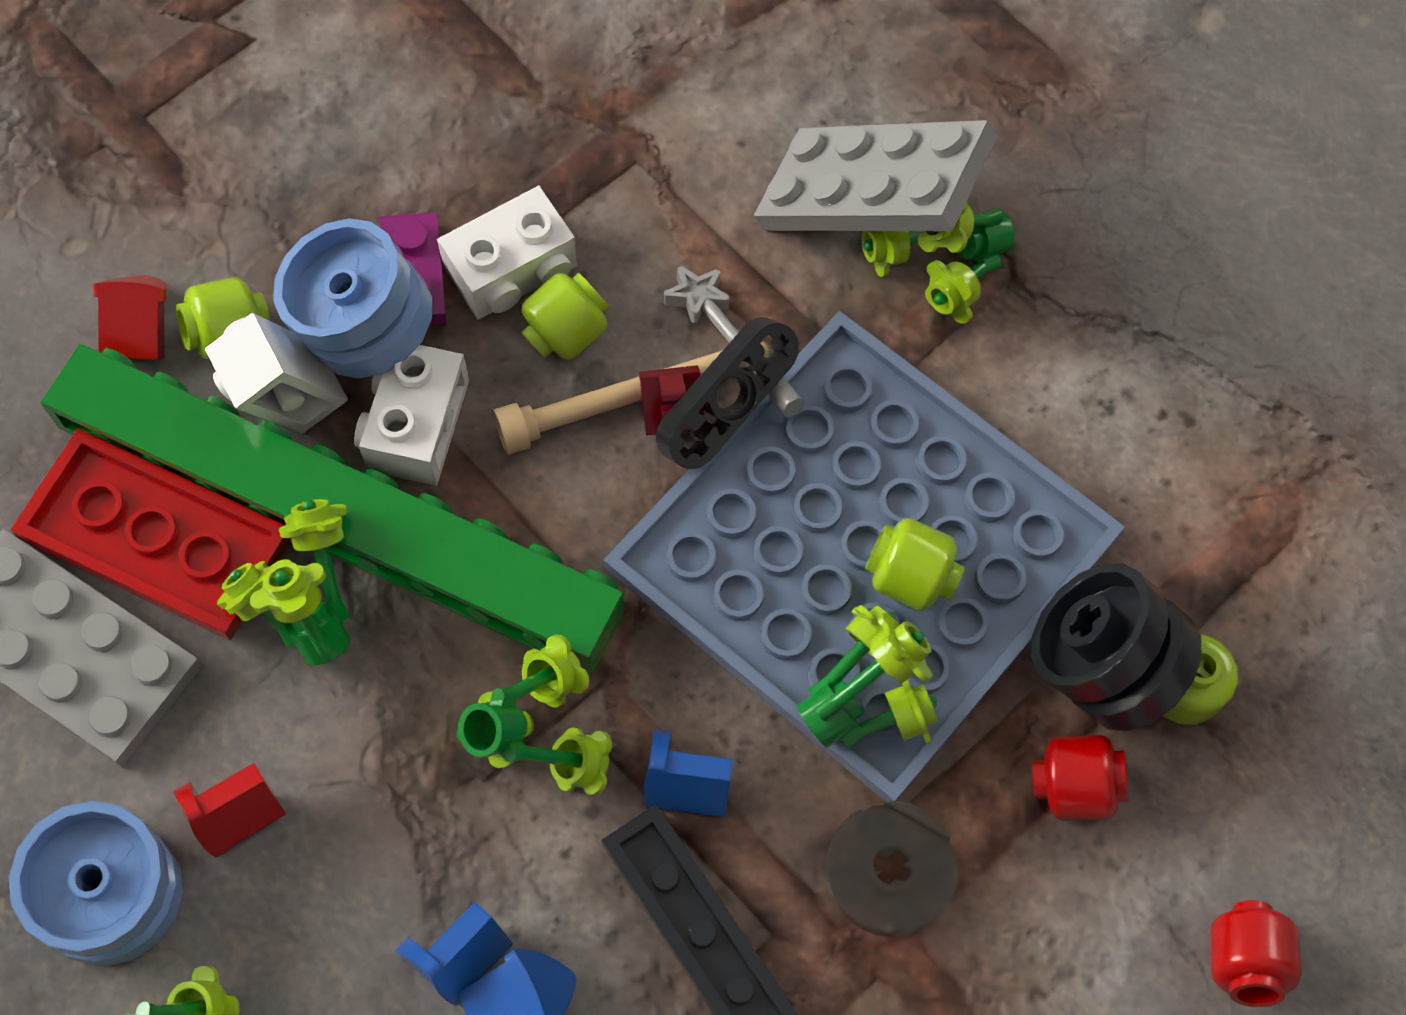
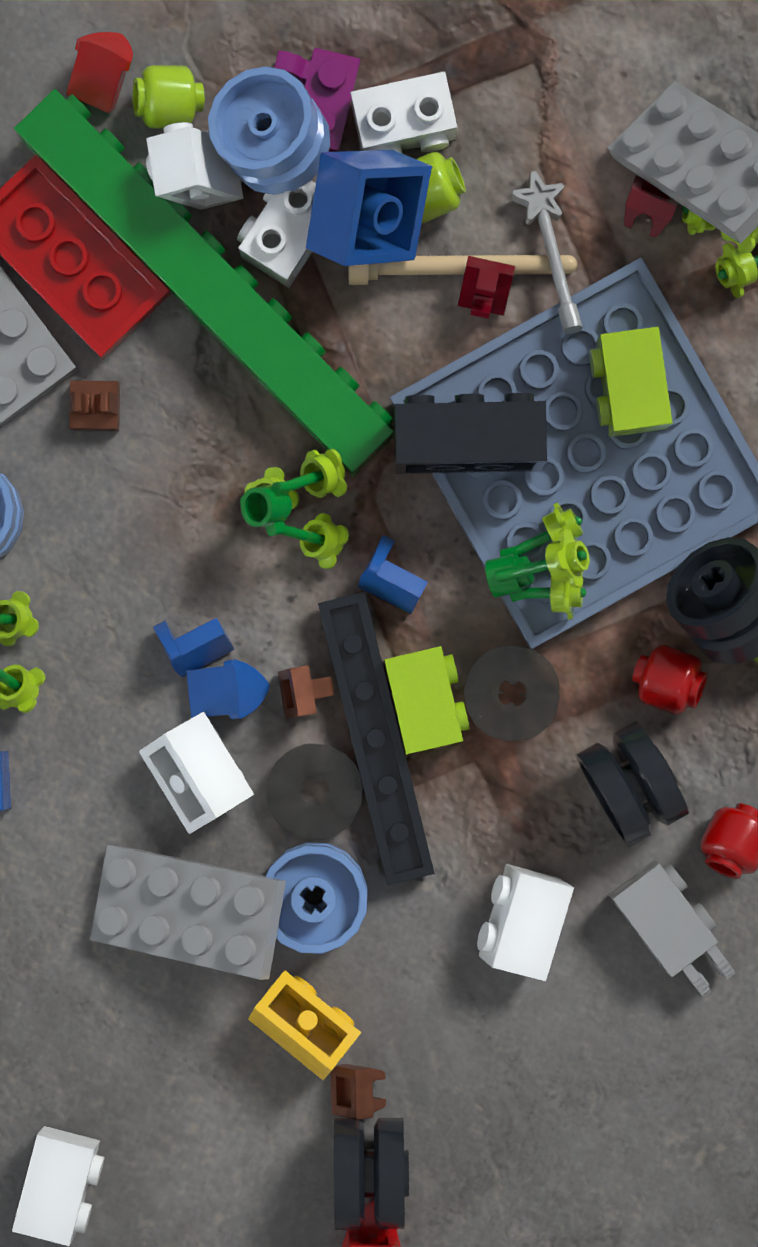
camera: 20 degrees right, 20 degrees up
red tile [173,763,286,858] -> none
lime plant [217,499,351,666] -> none
black beam [656,317,799,469] -> none
lime head [865,518,965,611] -> none
none -> copper tile [69,380,120,431]
none -> copper tile [277,665,335,719]
none -> blue brick [306,150,432,266]
none -> lime brick [384,646,470,754]
none -> black brick [394,393,547,474]
none -> black wheel [575,721,689,848]
none -> lime brick [589,326,673,437]
none -> dark red tile [624,175,678,238]

